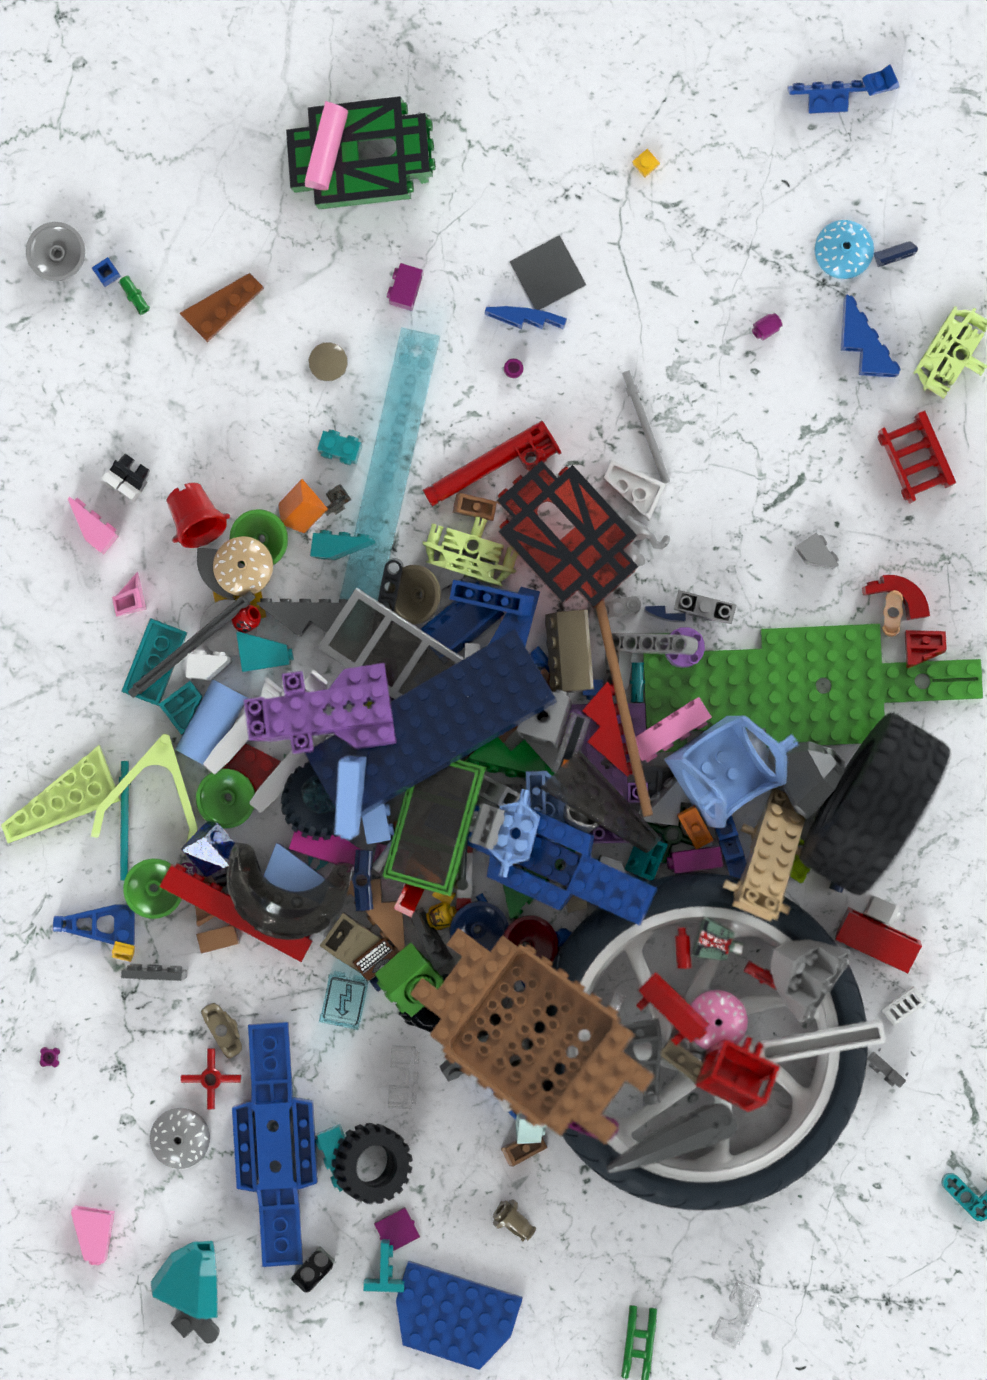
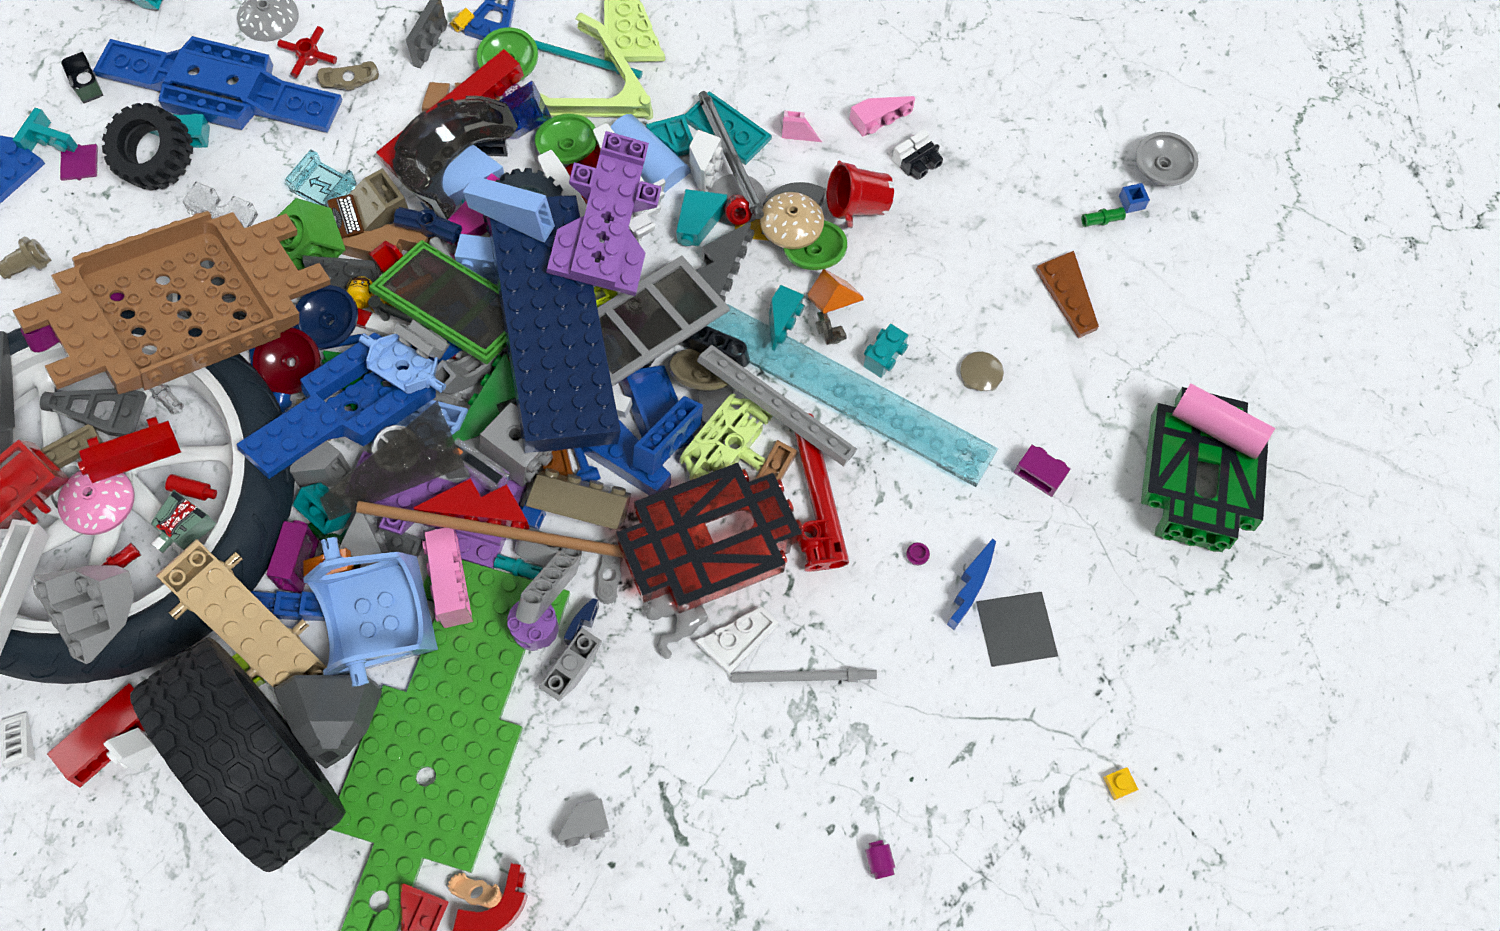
camera: 105 degrees right, 20 degrees down
none -> light grey plate [697,345,857,467]

